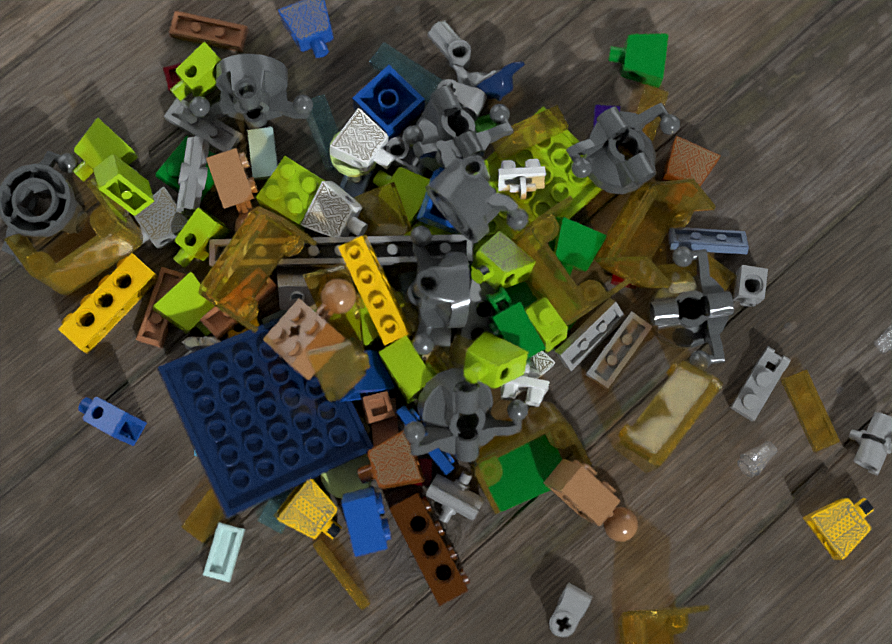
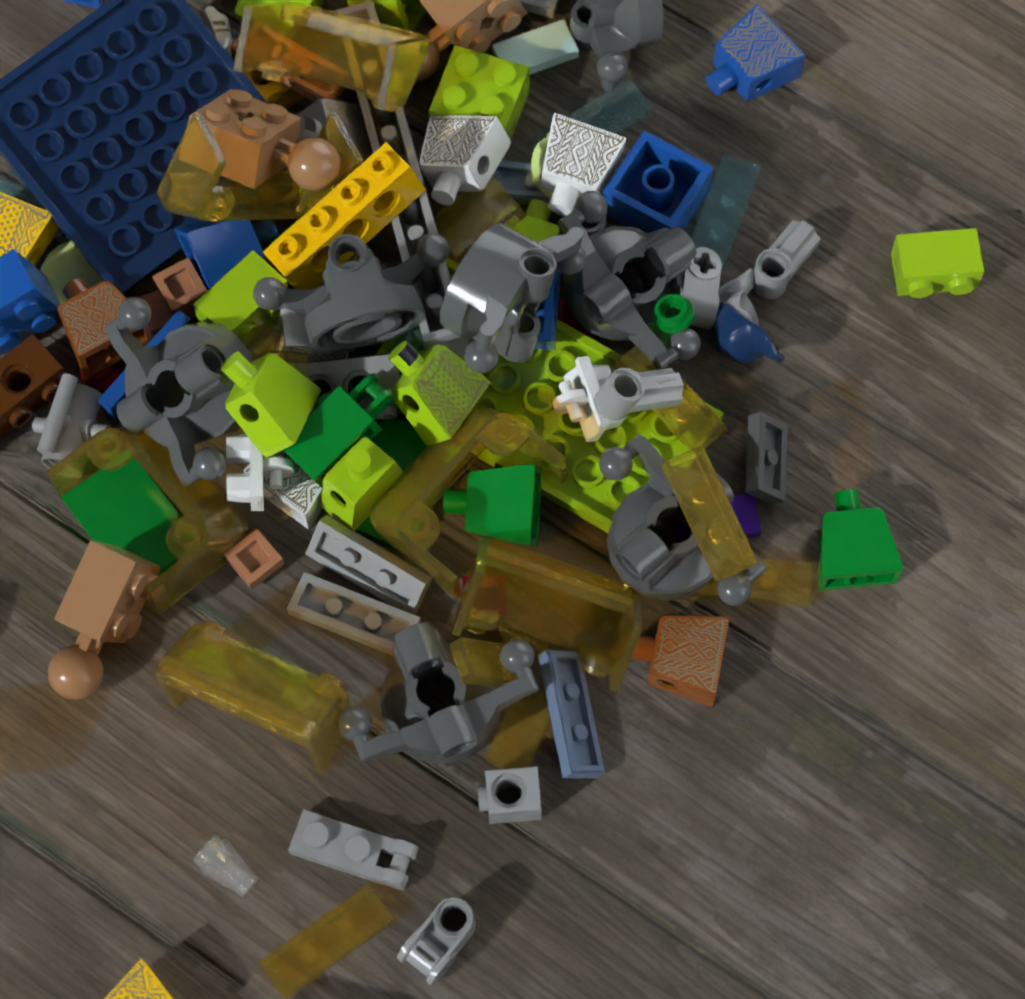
camera: 80 degrees right, 10 degrees down
none -> nougat plate [224,529,285,590]
none -> light grey piece [396,898,476,987]
none -> light grey piece [594,367,684,421]
none -> green plate [653,294,695,334]
none -> clear yellow tile [661,445,758,583]
none -> dark grey plate [745,412,788,505]

